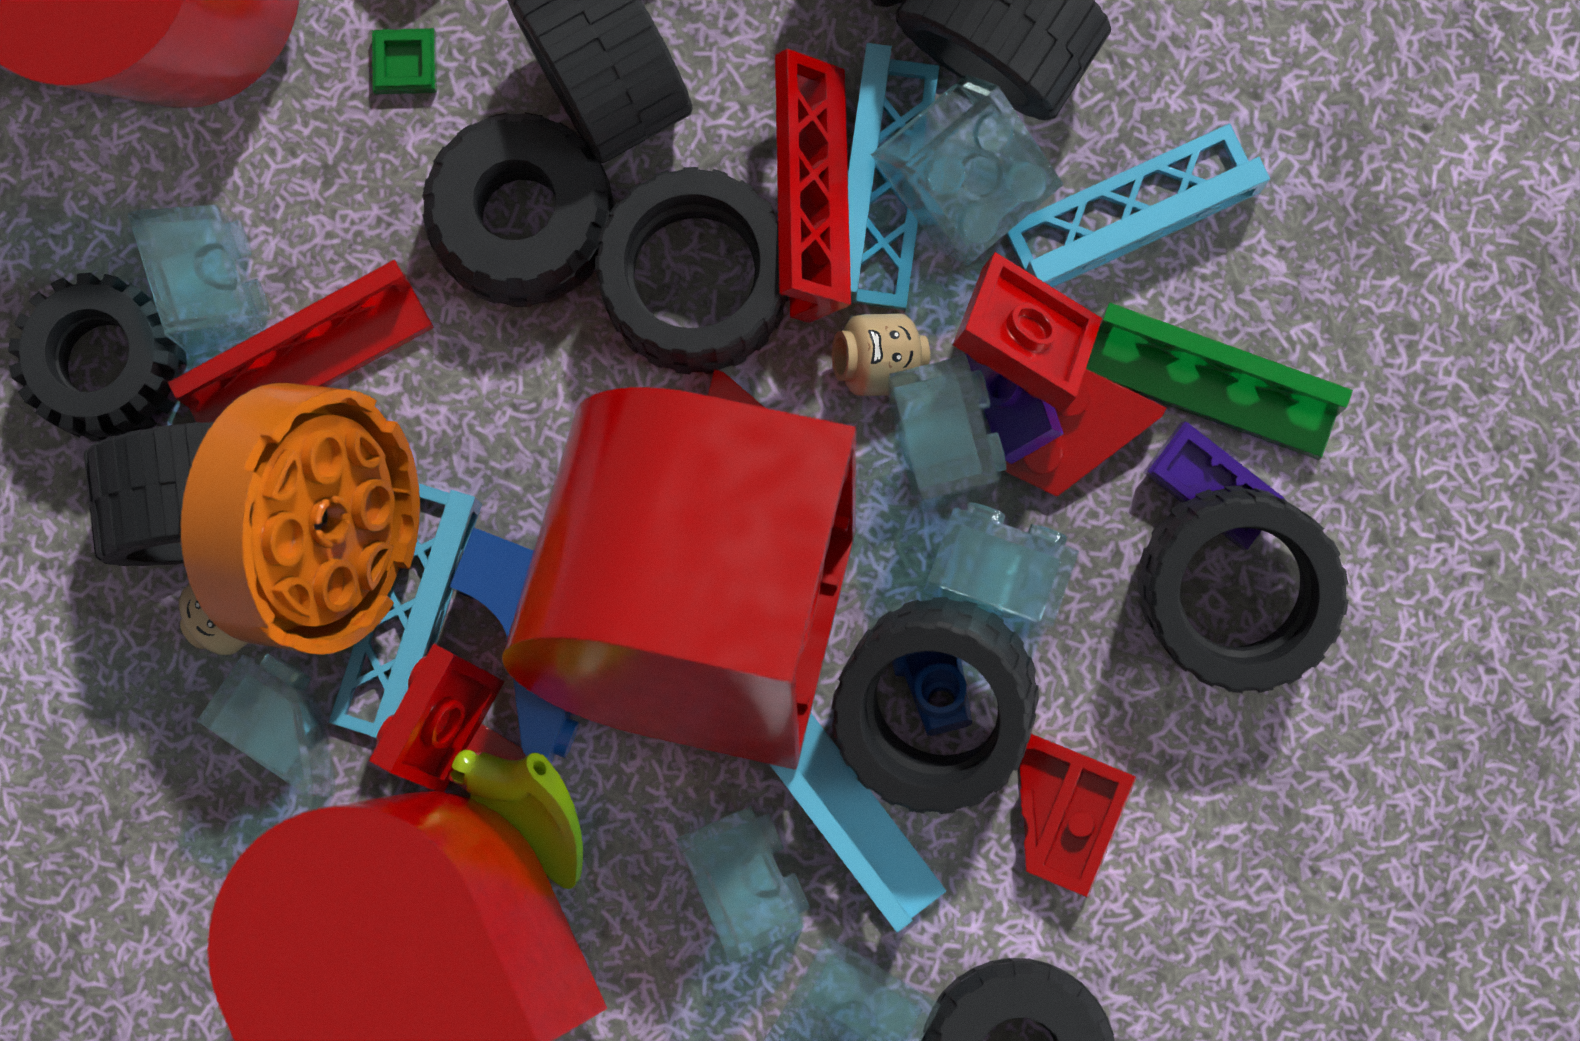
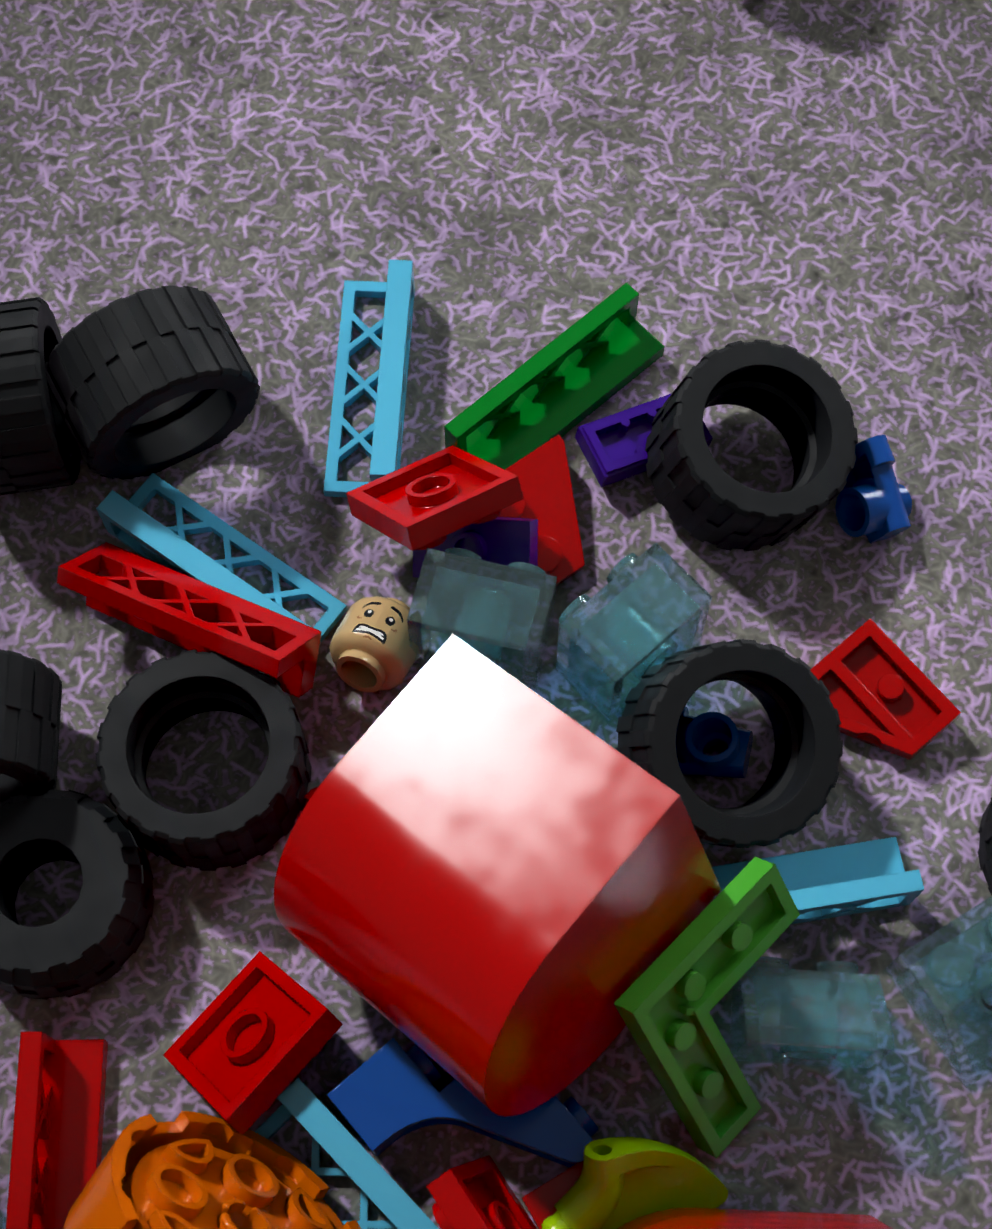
camera: 65 degrees left, 15 degrees down
clear light blue brick [871,74,1064,266] -> none
none -> red plate [163,951,343,1135]
none -> bright green plate [613,857,800,1158]
none -> blue plate [835,435,912,544]

